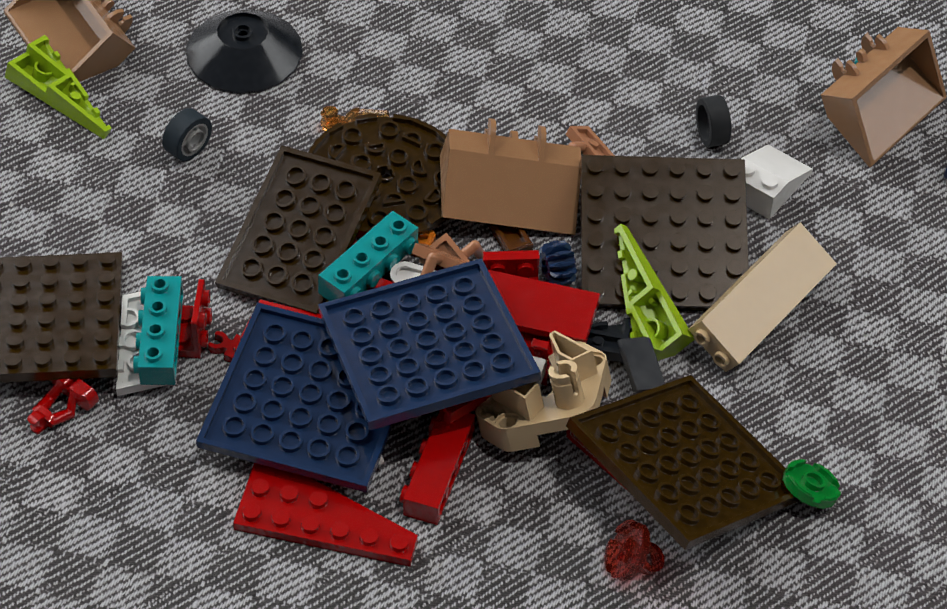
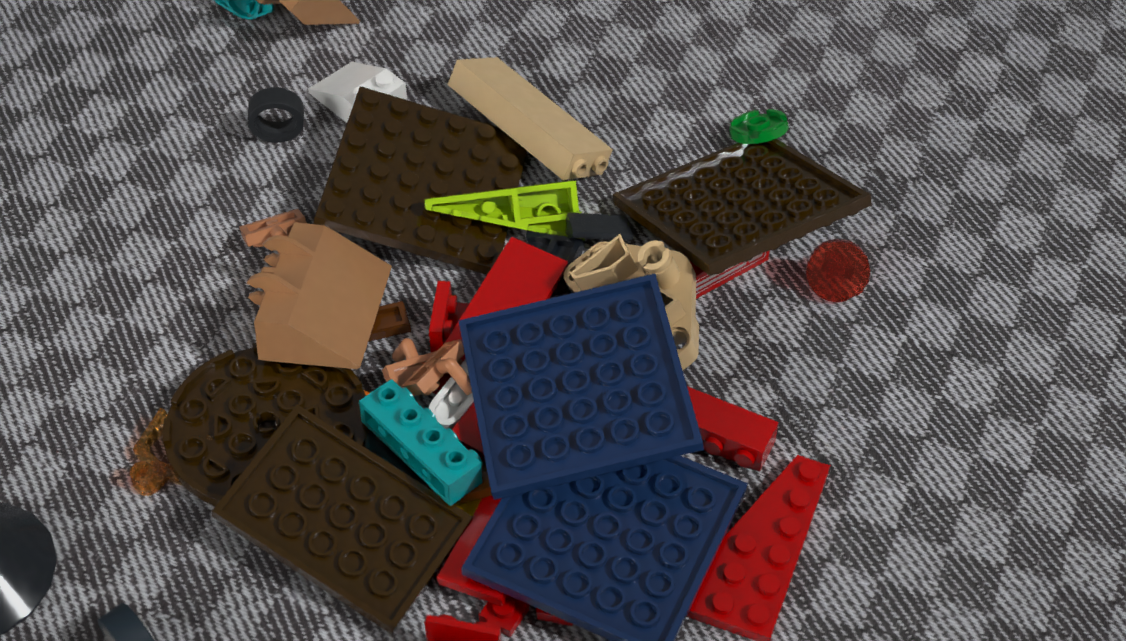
camera: 80 degrees left, 0 degrees up
dark blue gear [539,240,577,286] -> none

